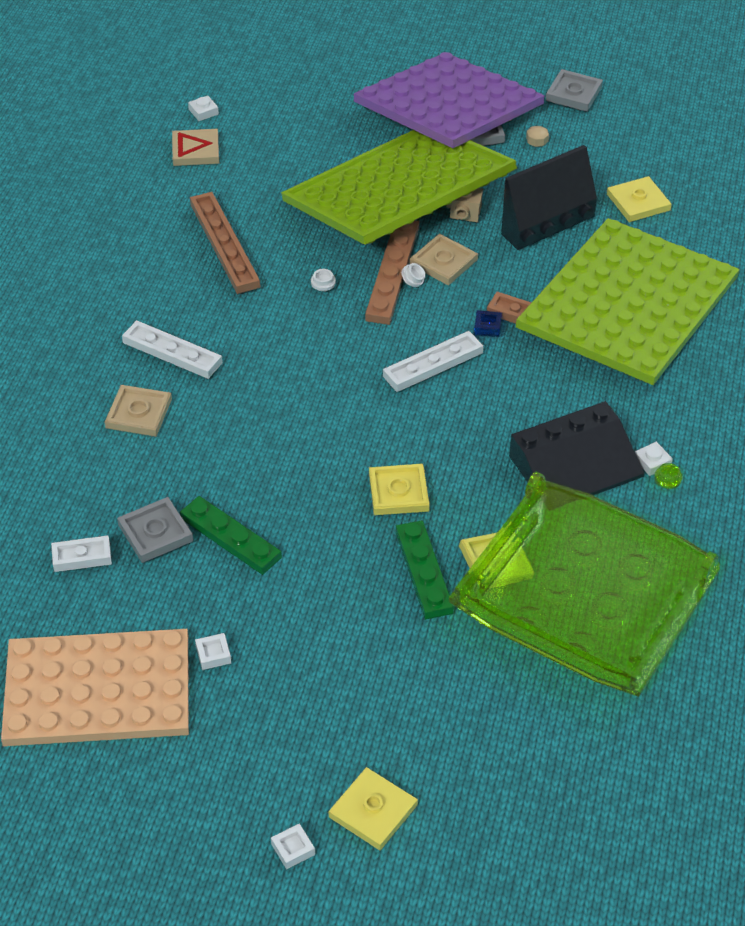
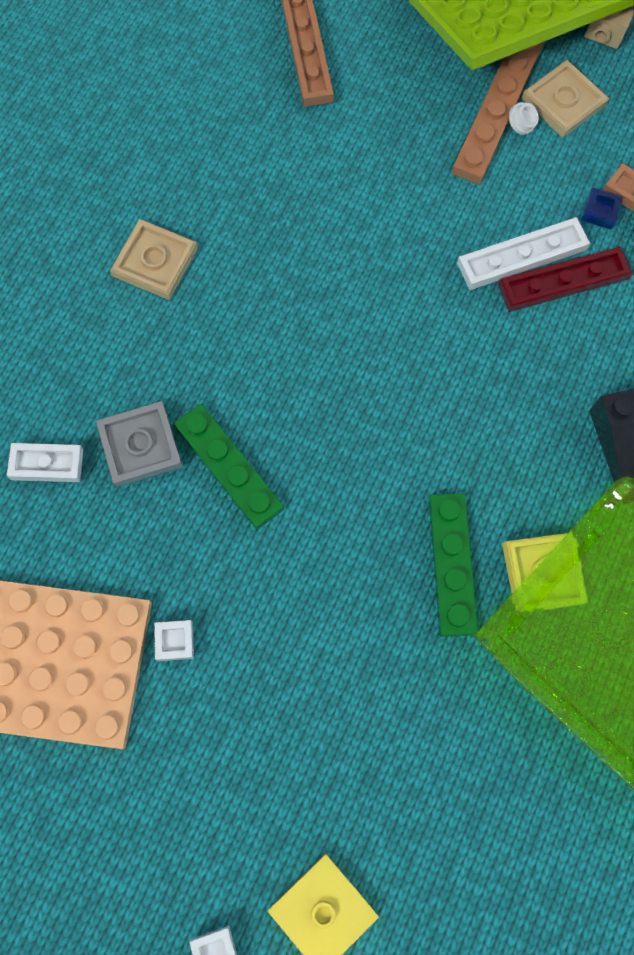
camera: 10 degrees right, 25 degrees up
white plate [122,320,223,379] -> none
white plate [311,269,336,291] -> none
light yellow plate [369,464,429,515] -> none
none -> dark red tile [498,247,632,312]

